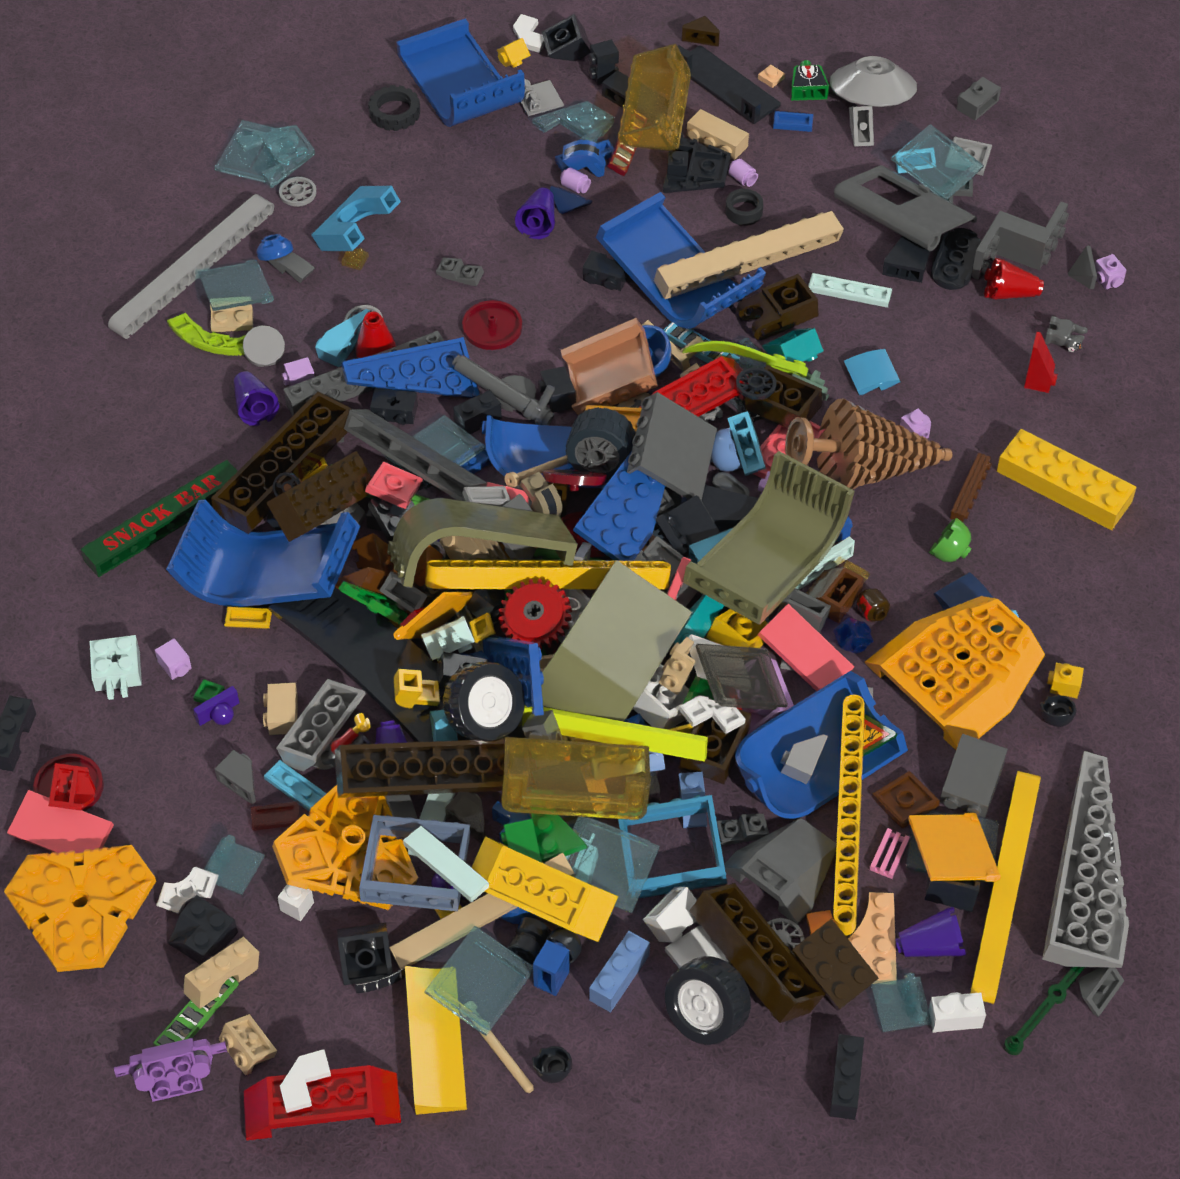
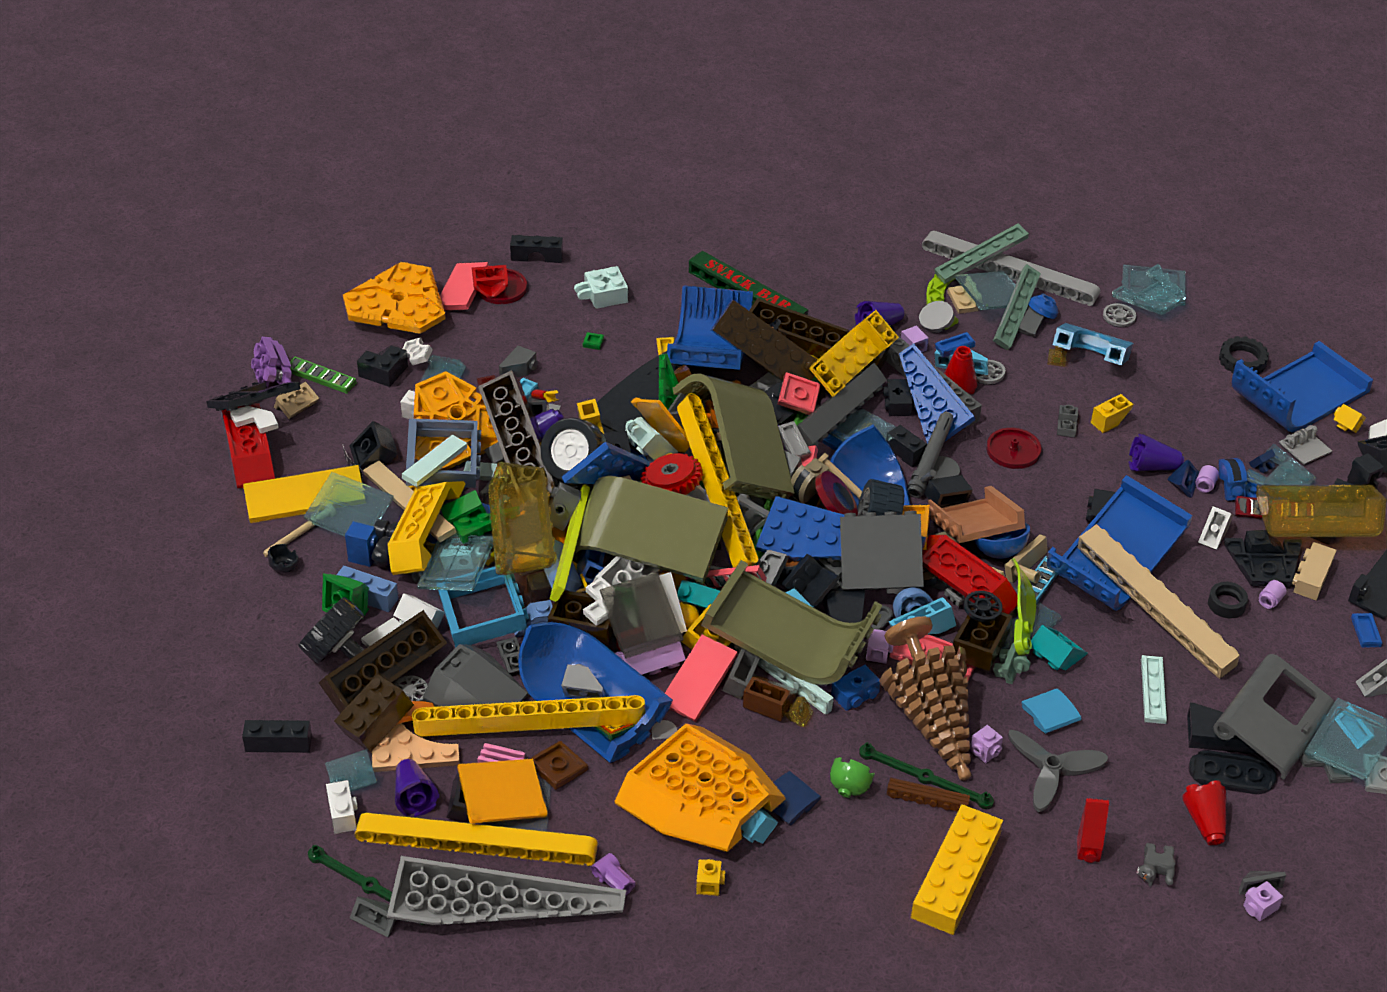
camera: 80 degrees right, 10 degrees down
lavender brick [155,639,192,680] -> none
tan arch [184,937,259,1009] -> none
dark purple tile [193,686,239,726] -> none
tan brick [263,683,298,735] -> none
light grey slope [276,679,366,772] -> none
tan bracket [659,637,695,695] -> none
dark brown brick [736,274,819,340] -> none
clear blue brick [833,617,874,654] -> none
dark brown head [857,589,890,622] -> none
dark grey slope [940,734,1008,818] -> none
dark grey bracket [972,202,1069,280] -> none
black hair [1040,695,1077,727] -> none
none -> black wing [206,382,301,411]
none -> green slope [322,574,369,618]
none -> medium lavender piece [591,853,635,895]
none -> yellow slope [809,310,899,397]
none -> dark green piece [859,742,994,810]
none -> sand green plate [935,223,1029,284]
none -> blue tile [935,332,975,357]
none -> sand green plate [993,264,1041,350]
none -> dark grey piece [1008,730,1108,812]
none -> yellow slope [1091,394,1133,433]
none -> white slope [1198,507,1234,549]
none -> dark blue tile [1249,449,1276,473]

